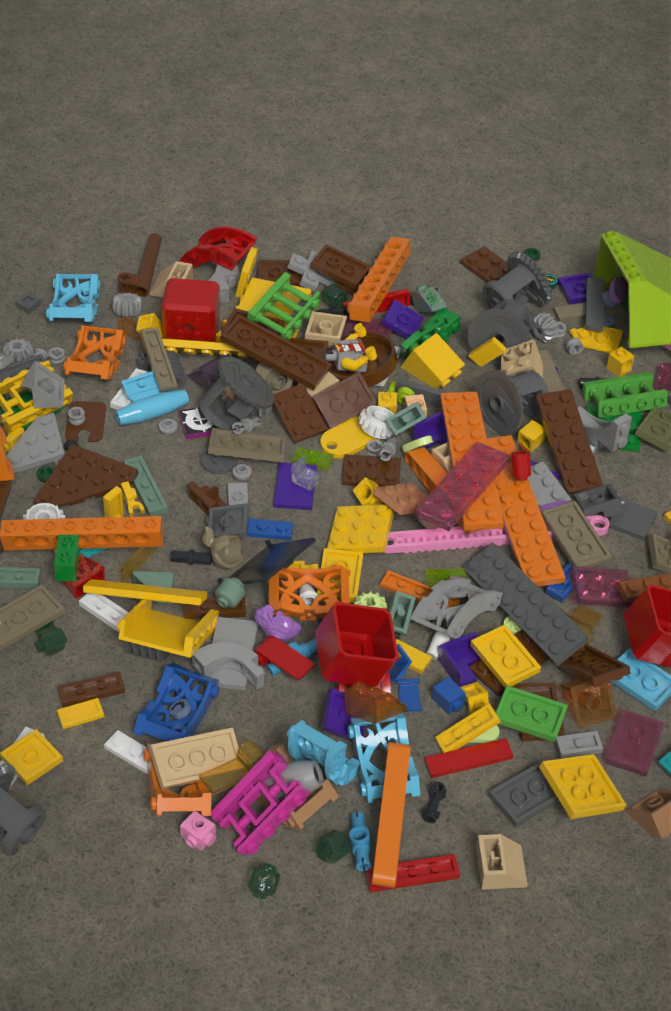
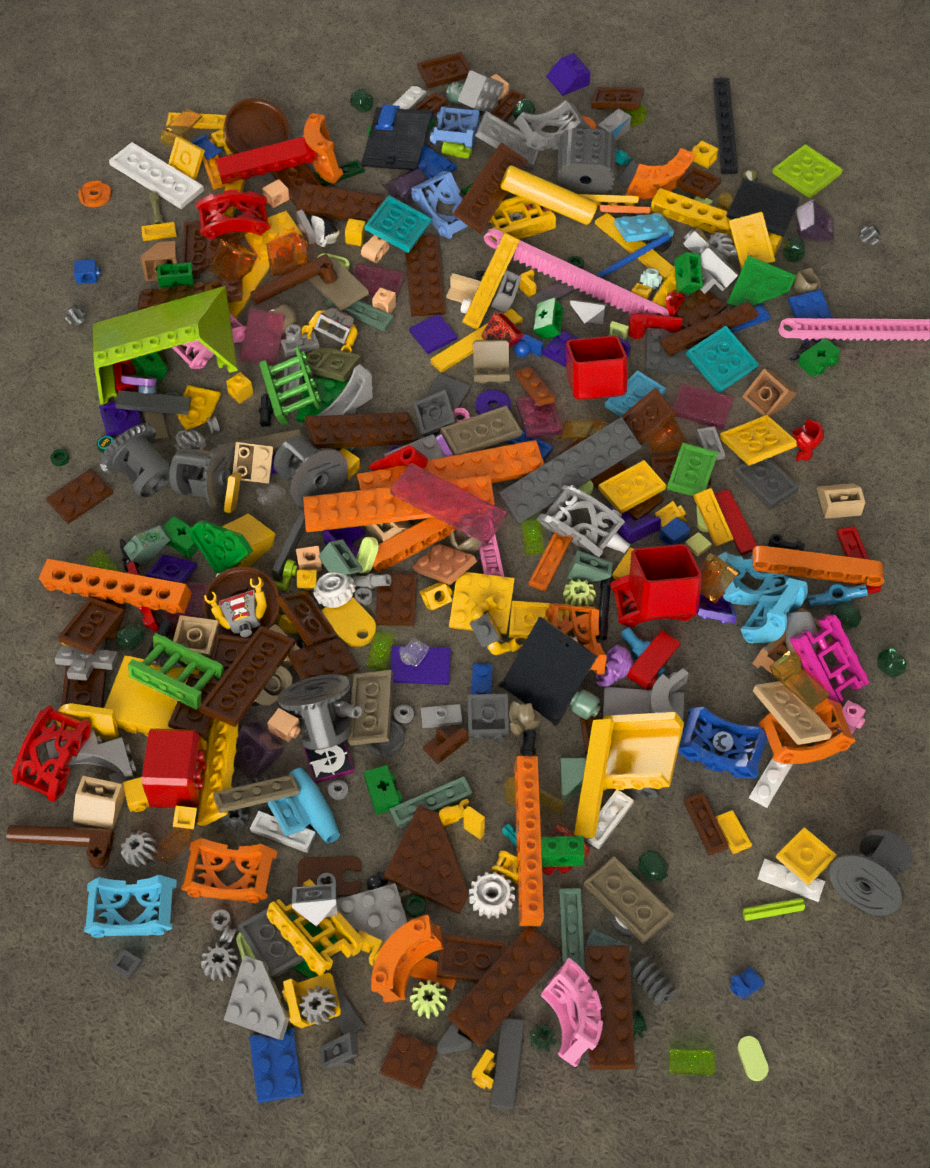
camera: 90 degrees left, 10 degrees up
none -> clear neon green plate [85,548,122,572]
none -> green brick [364,765,402,815]
none -> torso [469,595,523,655]
none -> dark purple tile [475,390,511,415]
none -> yellowish green tile [685,532,712,557]
none -> red hair [792,419,824,461]

